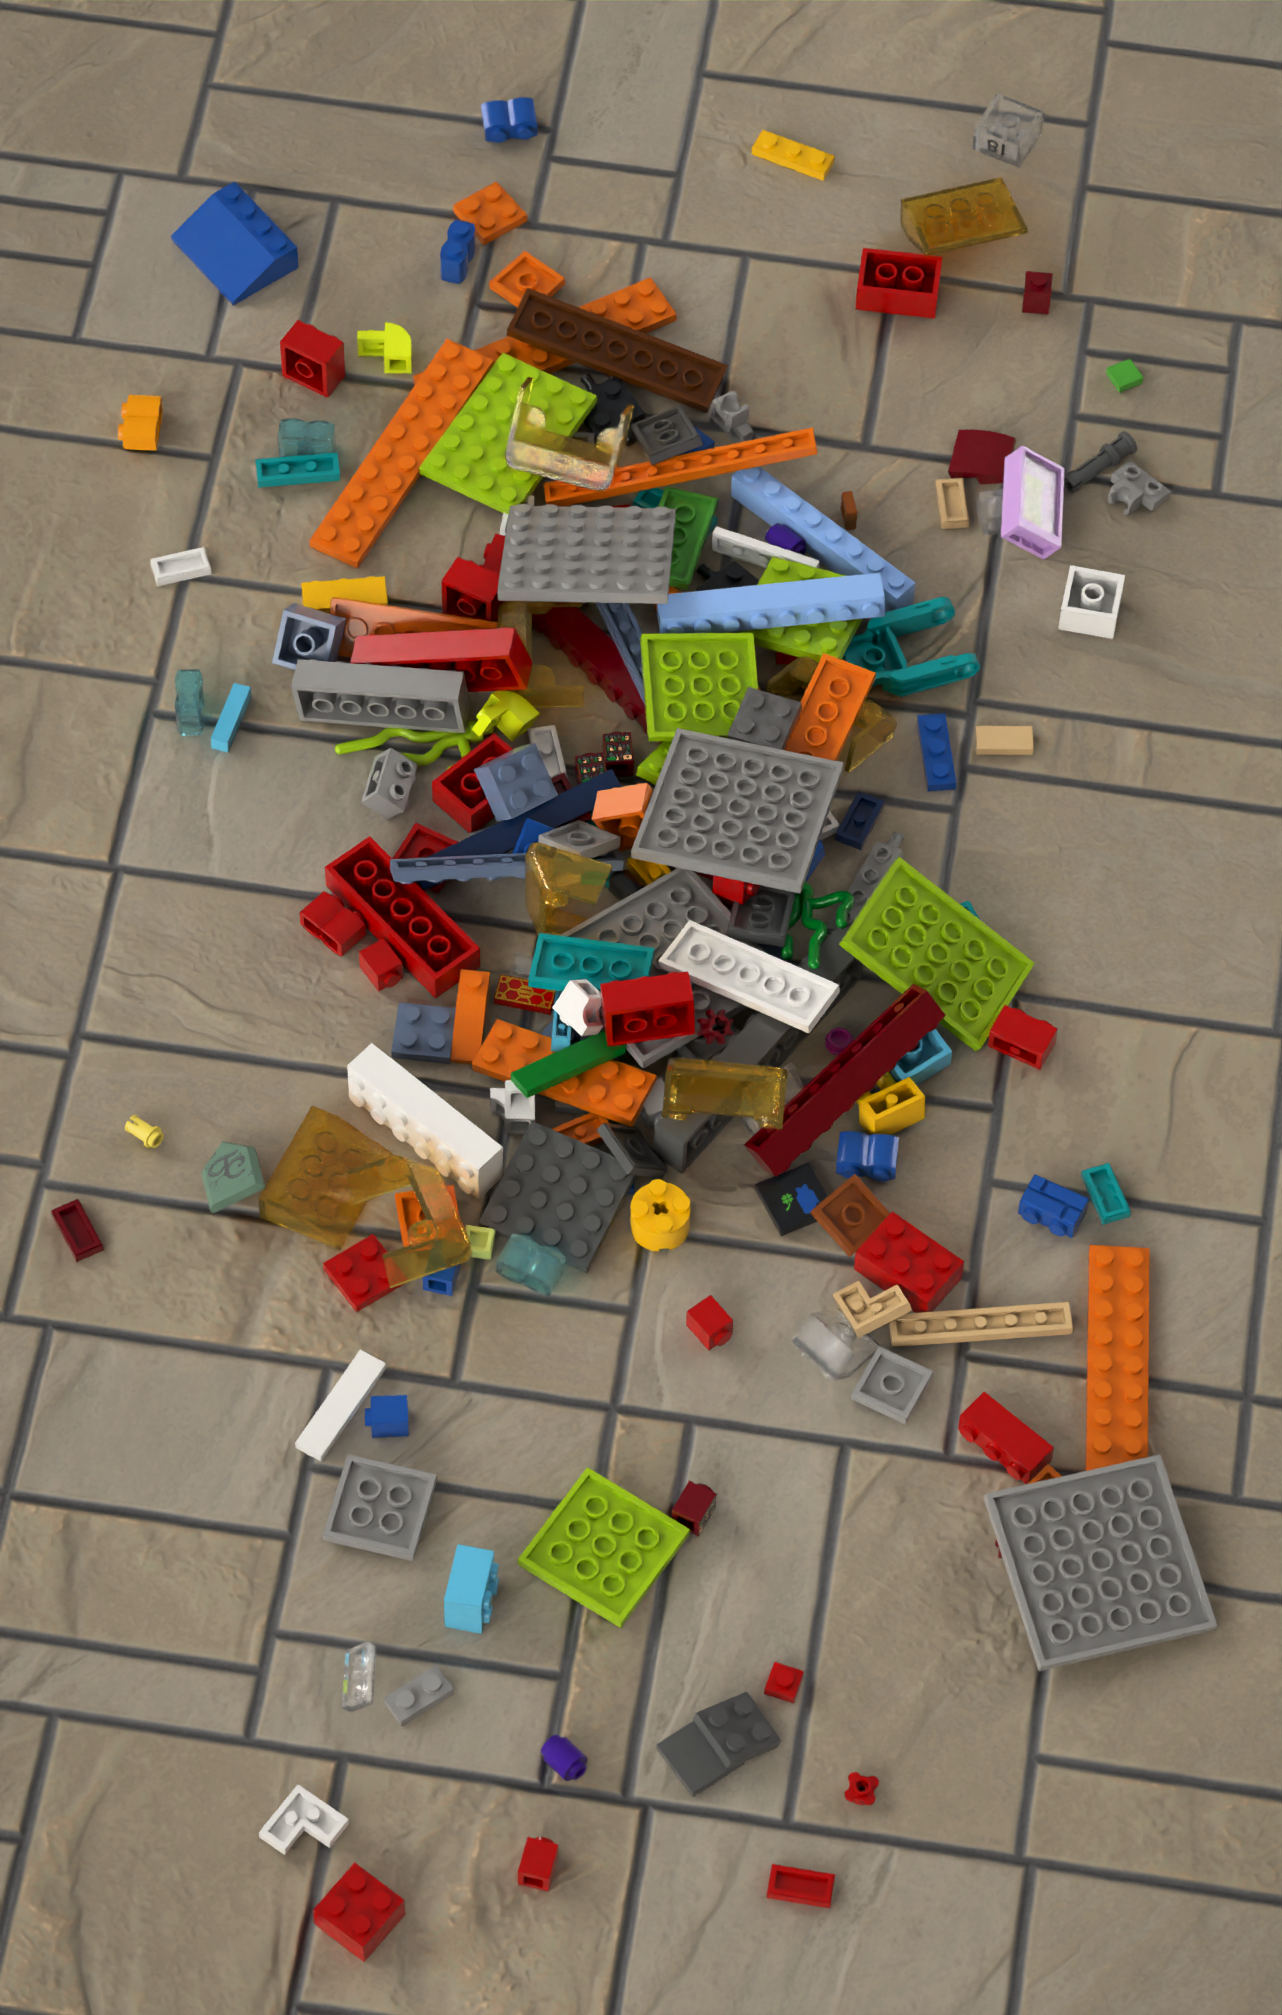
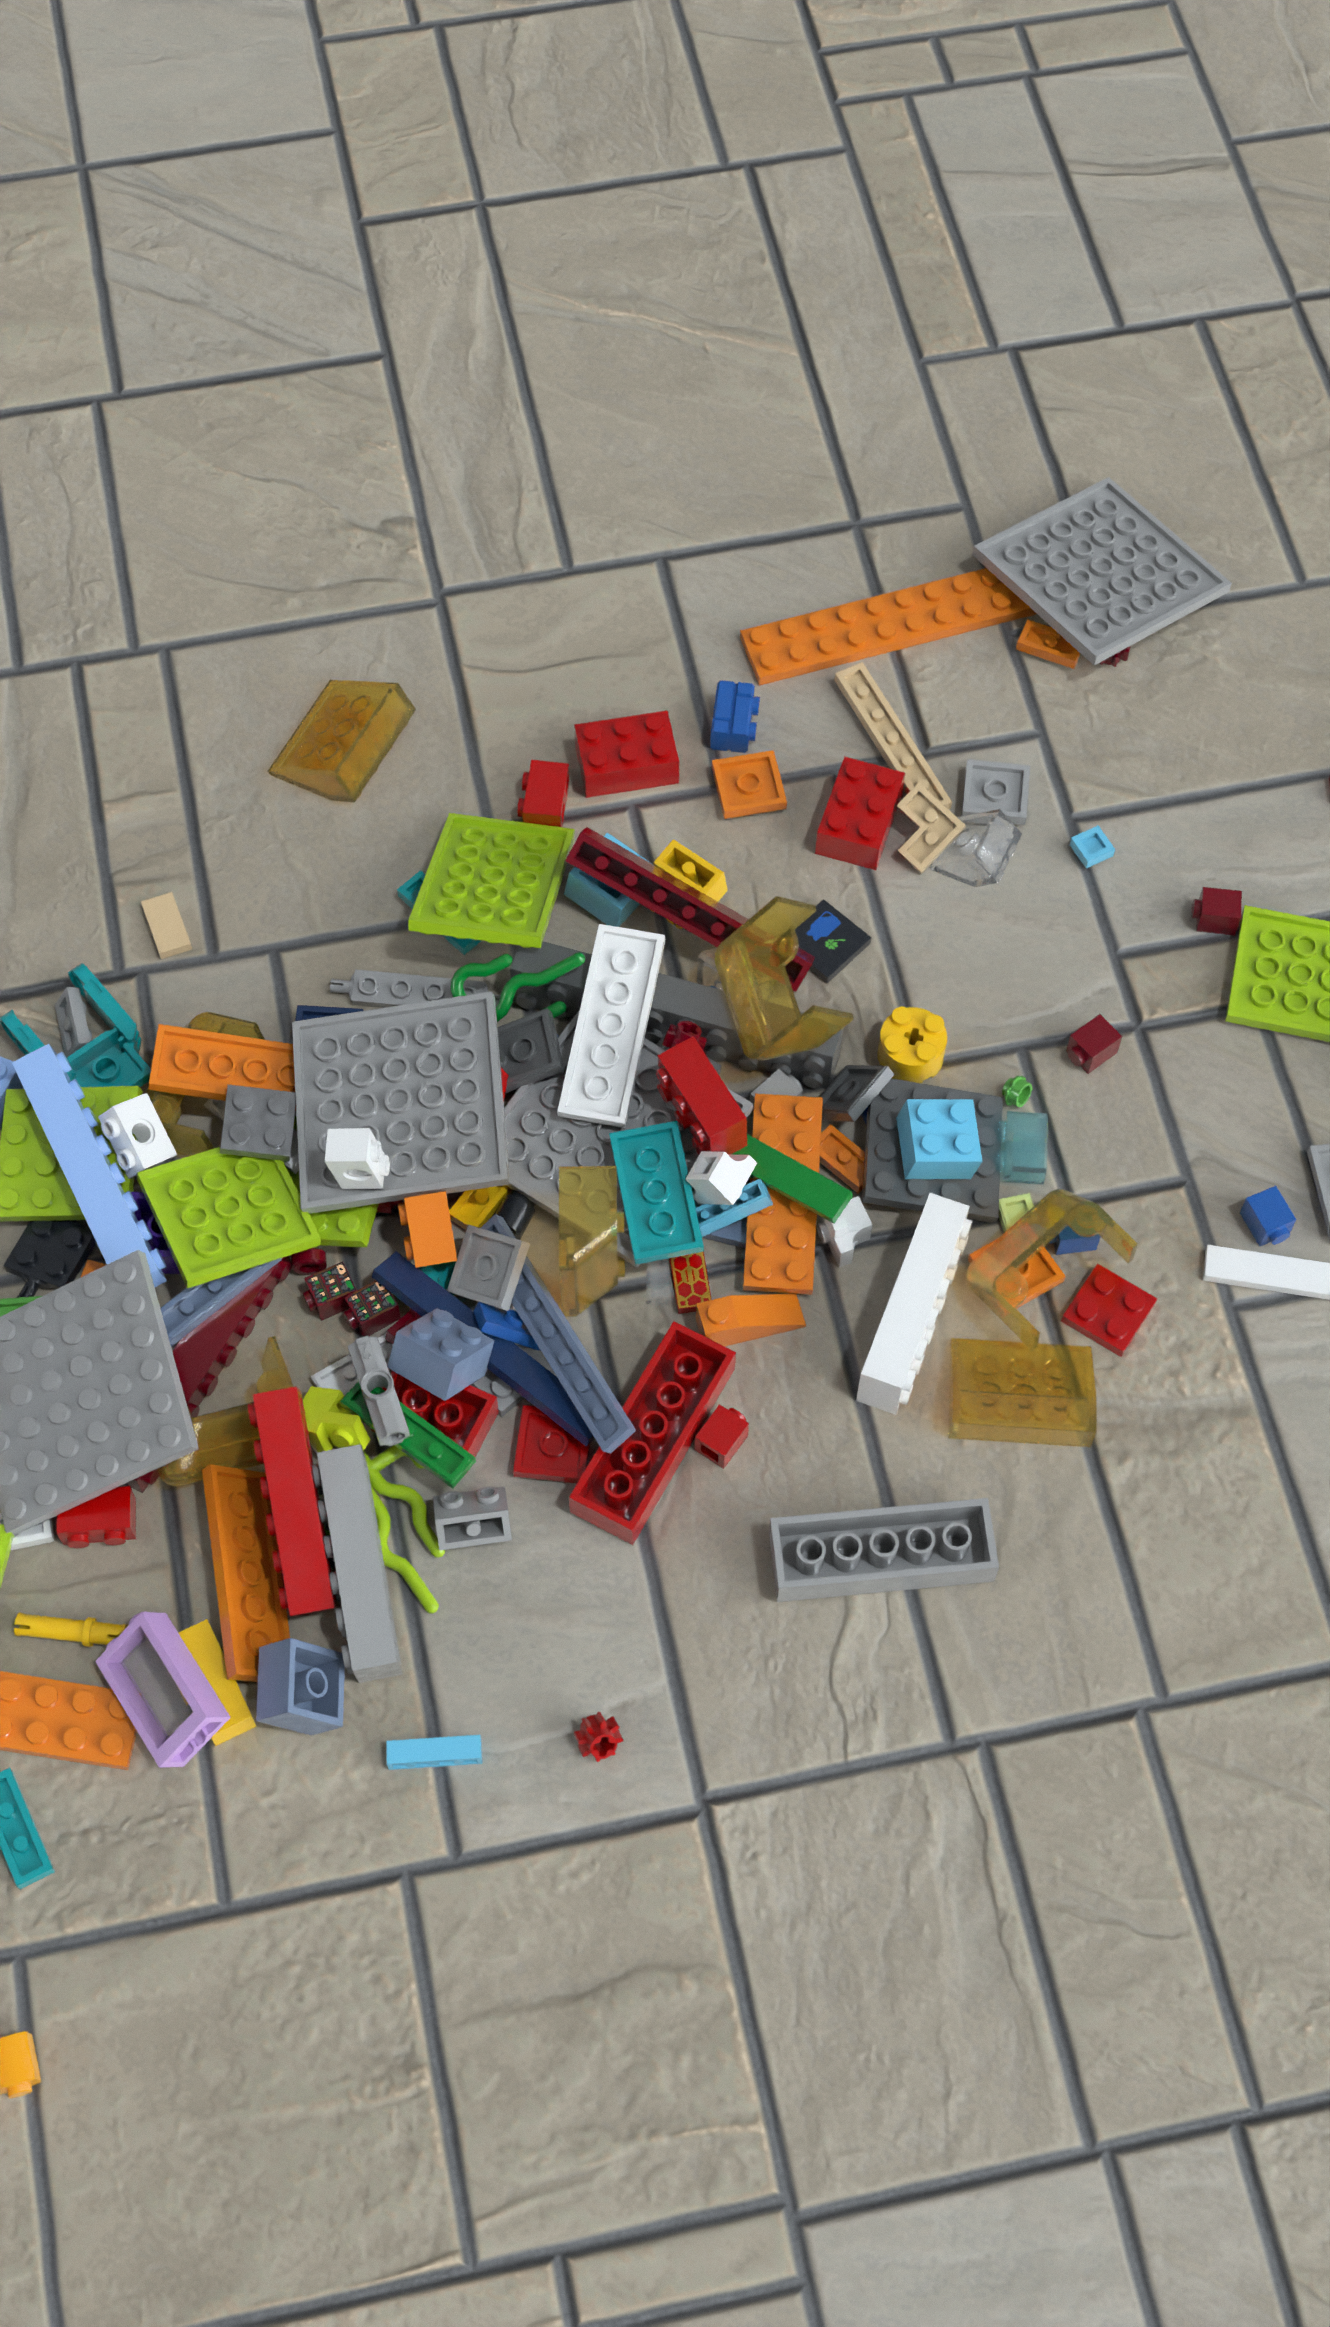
camera: 110 degrees left, 5 degrees up
dark red tile [51,1199,104,1262] -> none
light yellow pin [125,1115,164,1148] -> none
white tile [150,547,211,586] -> none
clear light blue brick [175,669,205,736] -> none
sand green tile [201,1141,266,1214] -> none
red brick [299,891,366,957] -> none
sand blue plate [391,1002,456,1064] -> none
red brick [441,557,507,623] -> none
red brick [686,1295,733,1351] -> none
dark orange plate [810,1174,890,1258] -> none
blue brick [836,1131,899,1182] -> none
blue plate [917,713,956,791] -> none
red brick [958,1392,1054,1484] -> none
teal plate [1081,1163,1131,1225] -> none
none -> yellow pin [14,1612,129,1647]
none -> light grey plate [54,987,92,1058]
none -> lavender window [95,1612,231,1767]
none -> white brick [98,1093,177,1179]
none -> clear yellow slope [268,680,416,803]
none -> dark red tile [291,1248,327,1275]
none -> white brick [324,1128,390,1189]
none -> green tile [340,1381,476,1489]
none -> light grey piece [348,1336,410,1446]
none -> red brick [574,710,679,798]
none -> red gear [574,1712,623,1762]
none -> orange plate [712,750,787,819]
none -> light grey brick [769,1498,999,1602]
none -> medium azure brick [896,1099,983,1179]
none -> bright green plate [1002,1076,1032,1107]
none -> dark red brick [1066,1014,1123,1074]
none -> medium azure plate [1069,825,1115,868]

